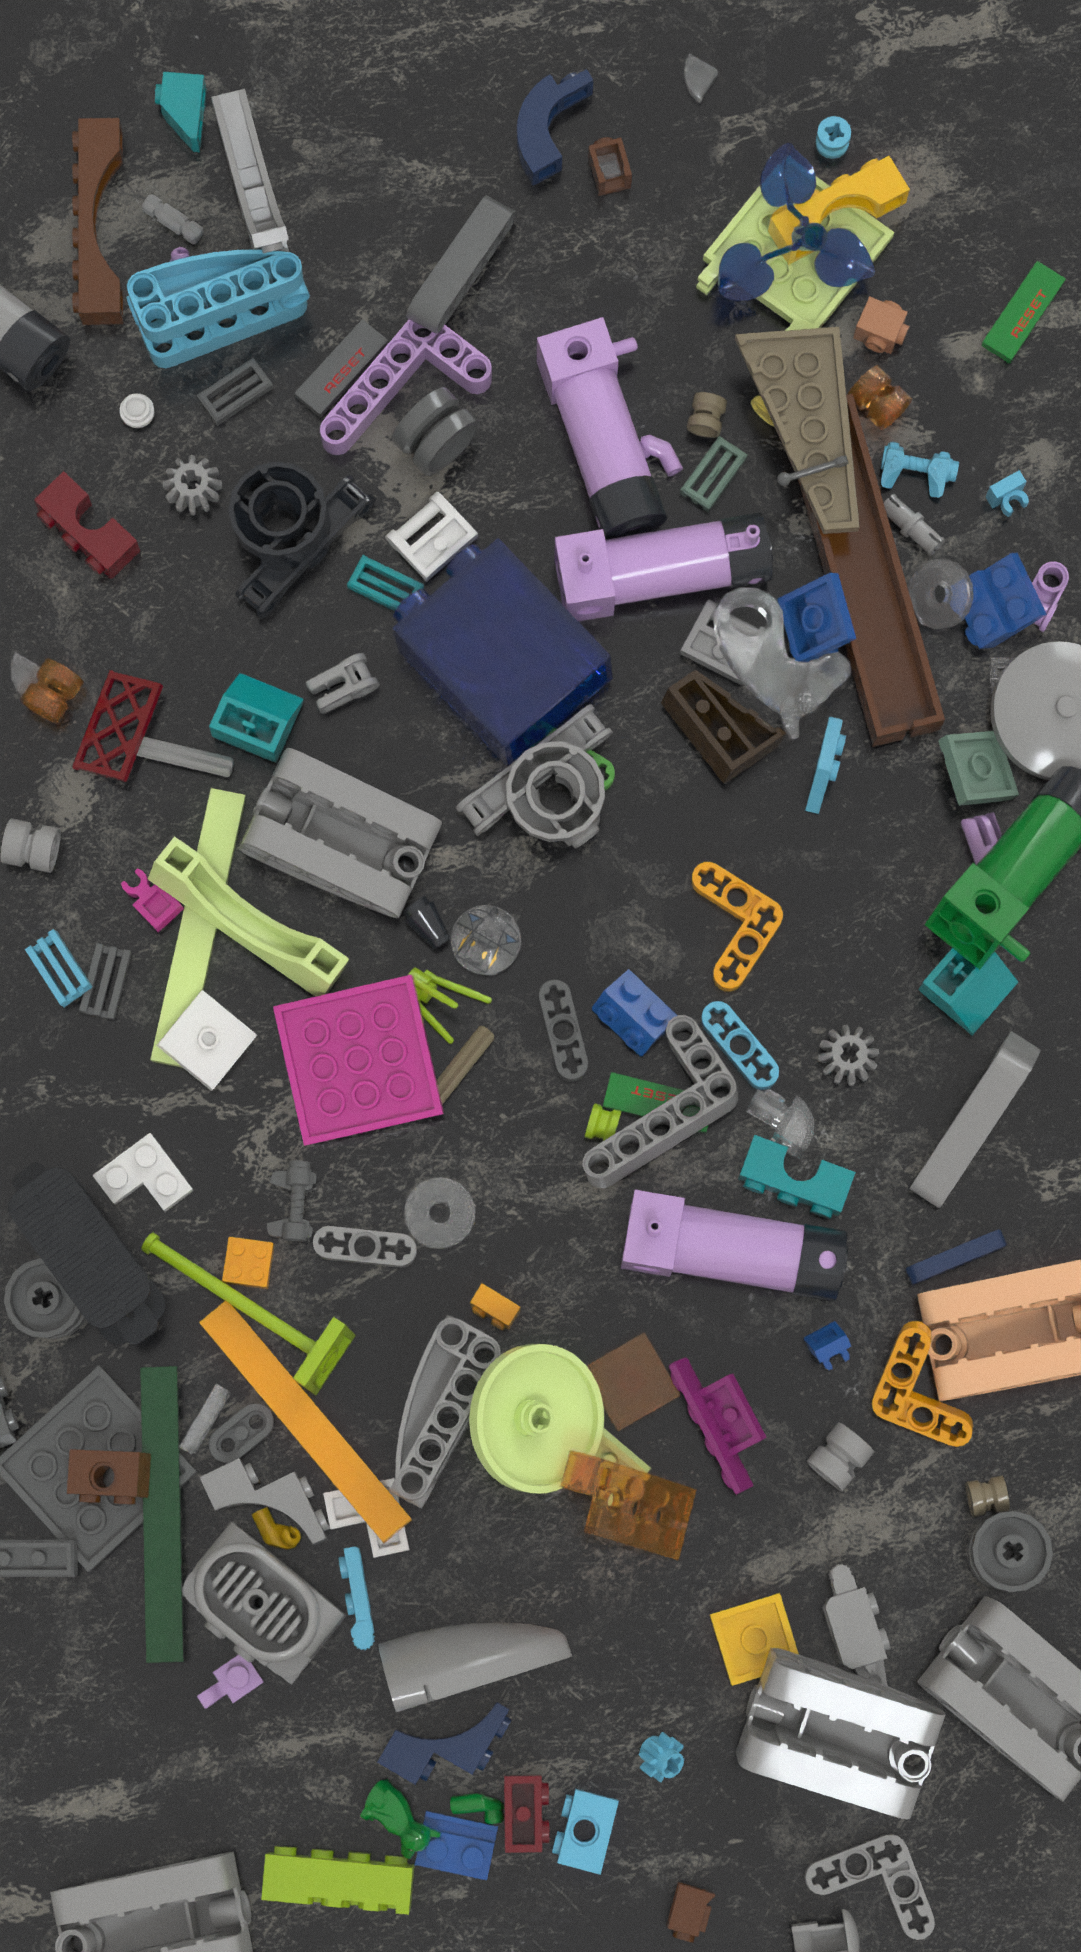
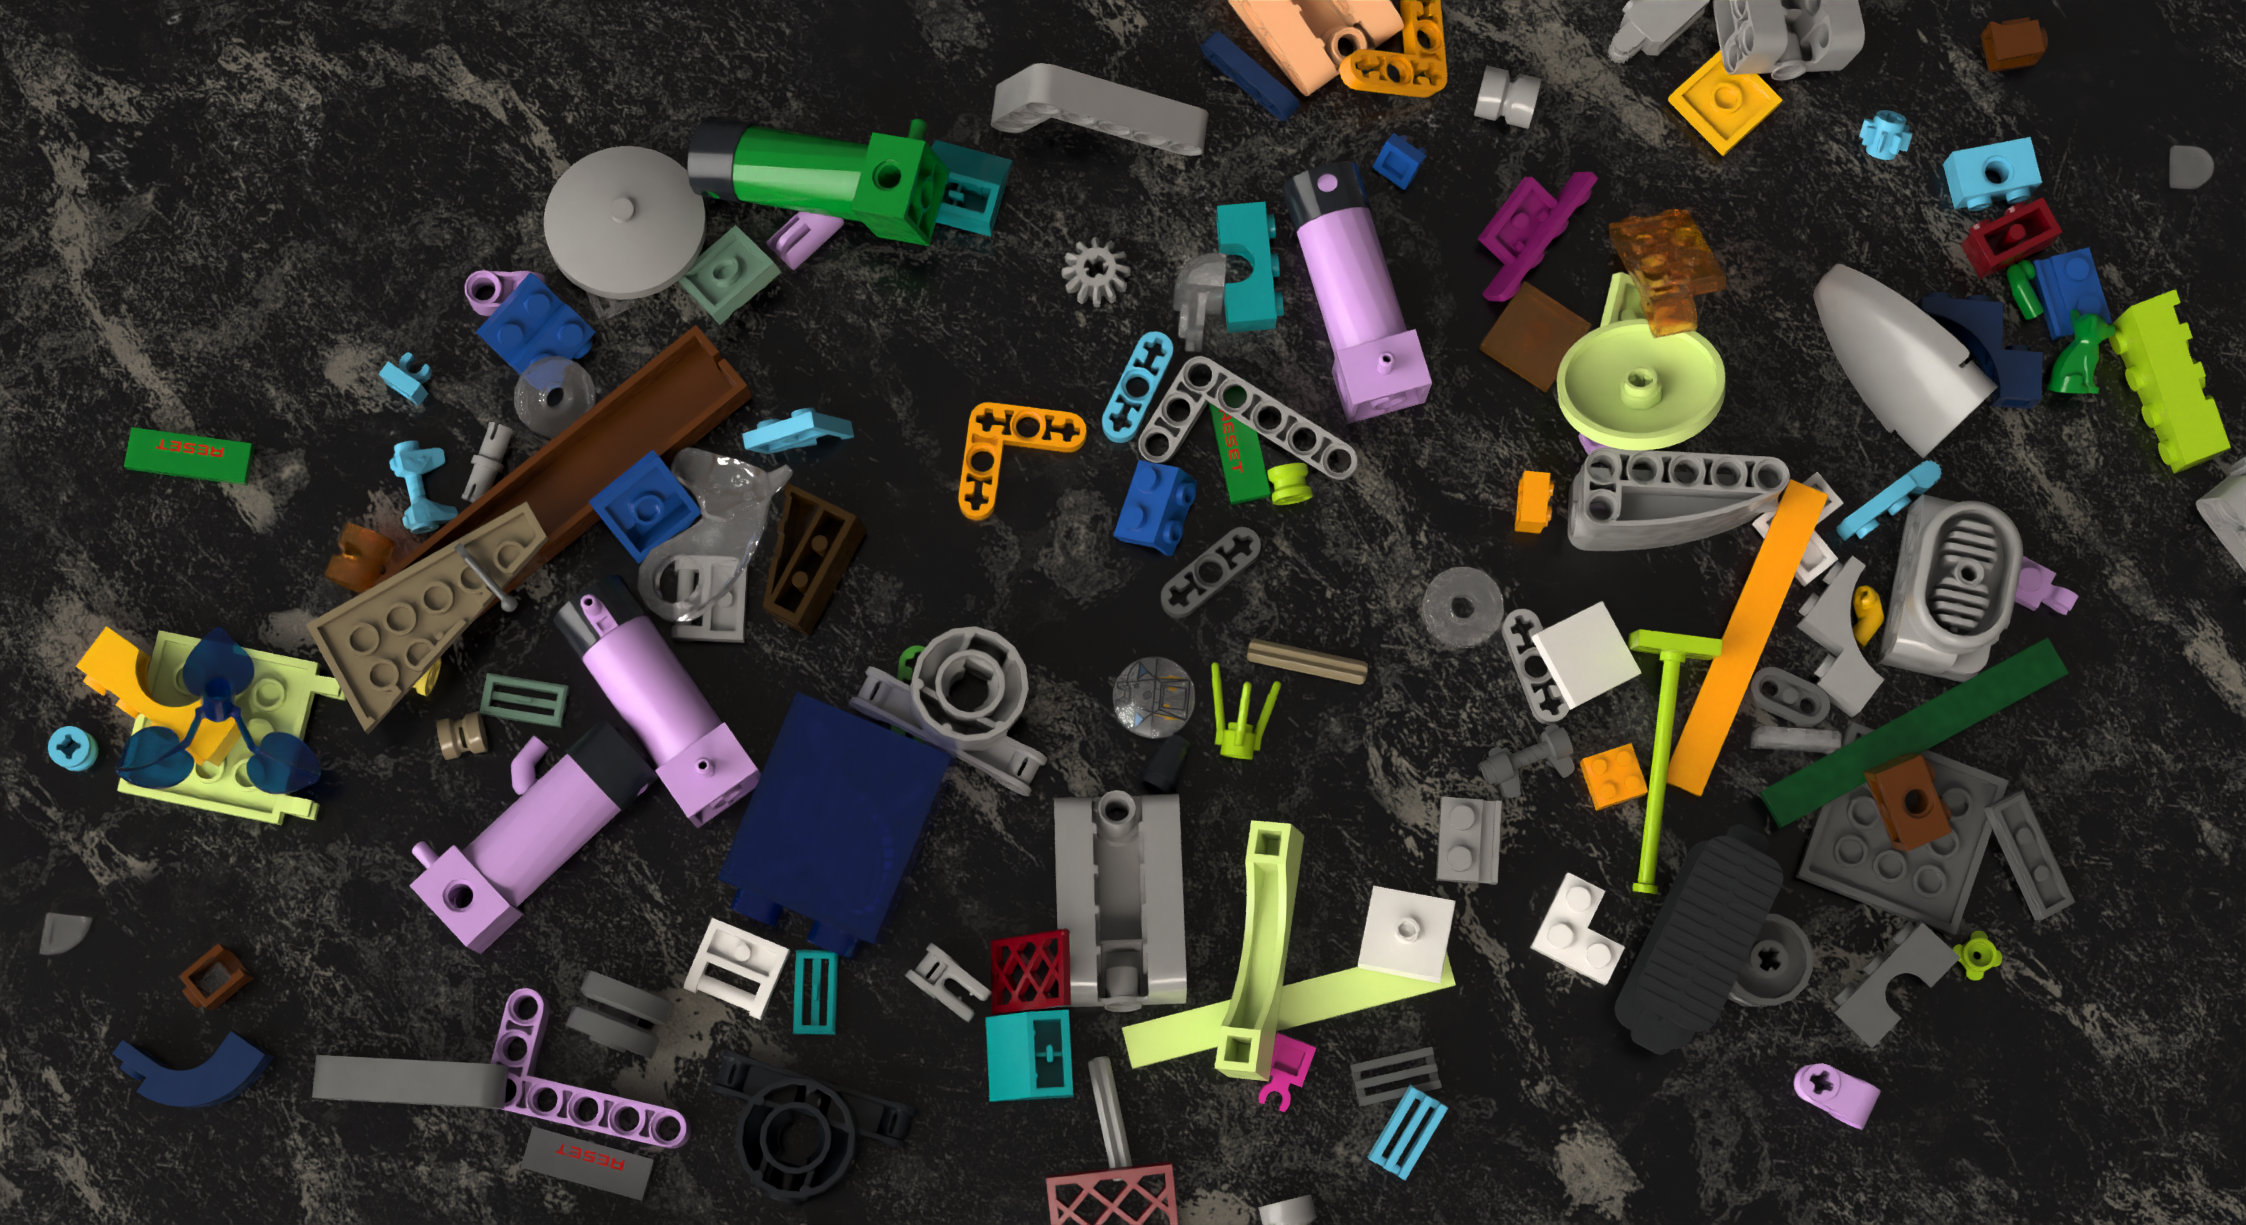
camera: 115 degrees left, 0 degrees up
dark pink plate [273,975,444,1146] -> none
nougat brick [853,296,910,354] -> none
none -> dark red window [991,928,1071,1015]
none -> light grey plate [1436,797,1502,885]
none -> white tile [1531,601,1641,710]

